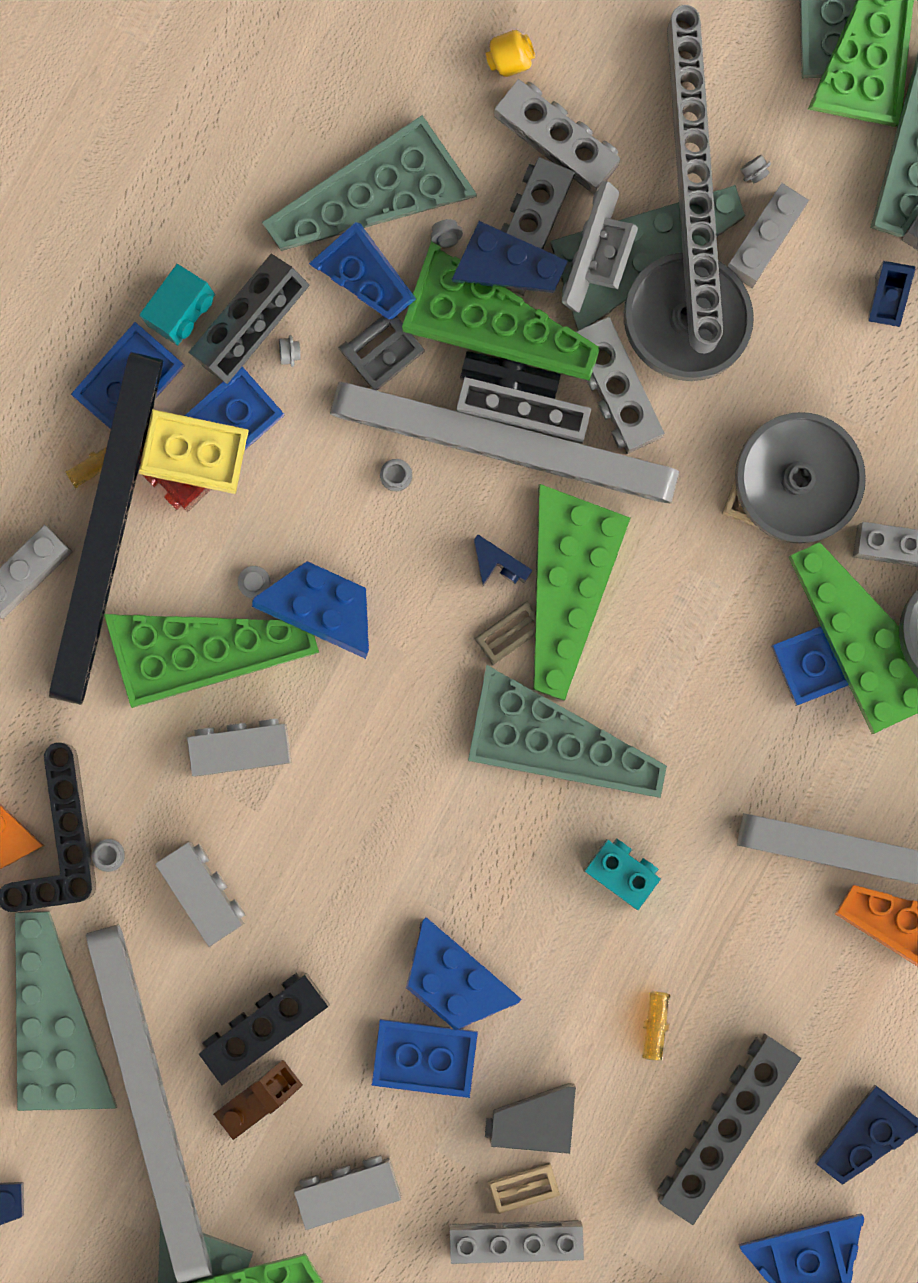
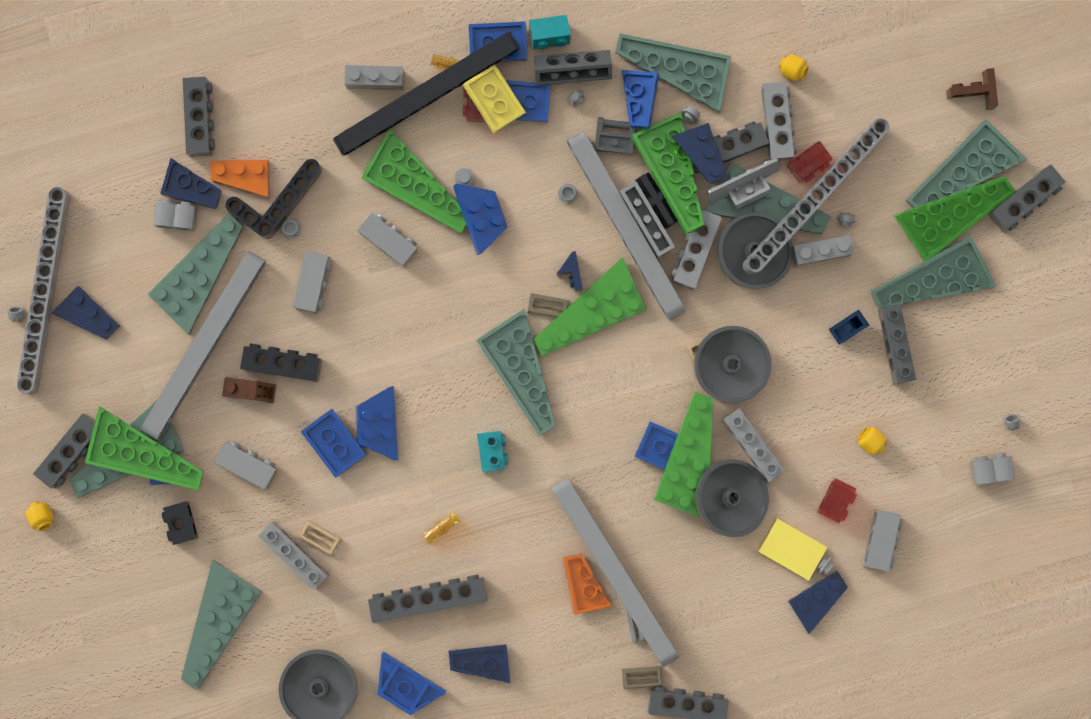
camera: 40 degrees right, 0 degrees up
dark grey slope [485,1083,576,1154] -> none
none -> clear red brick [787,141,832,183]

